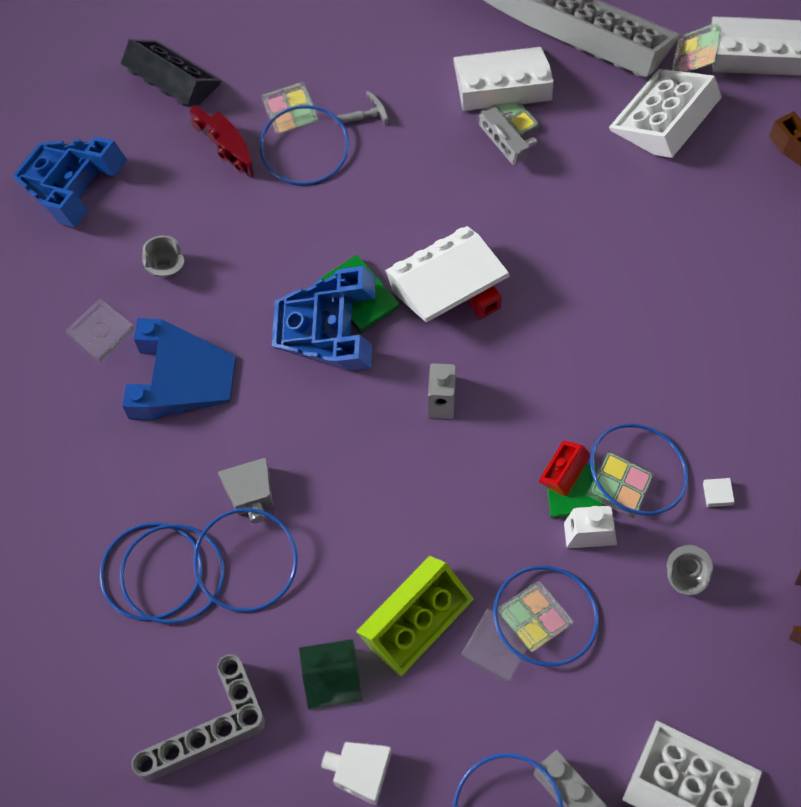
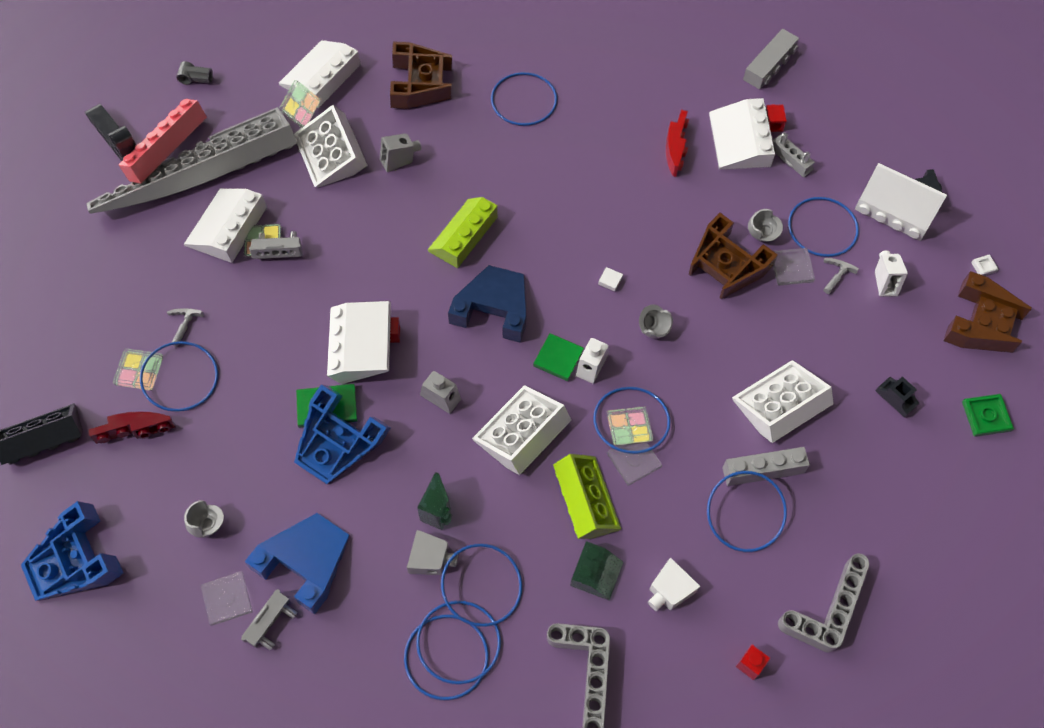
camera: 65 degrees left, 0 degrees up
red slope [538,440,590,496] -> none
tile [587,451,654,519] -> none
blue piece [590,423,688,515] -> none
none -> light grey piece [241,589,297,650]
none -> light grey torso [380,134,421,172]
none -> clear green slope [417,472,452,530]
none -> lime slope [428,197,498,268]
none -> dark blue wedge [448,265,526,343]
none -> white slope [472,385,571,475]

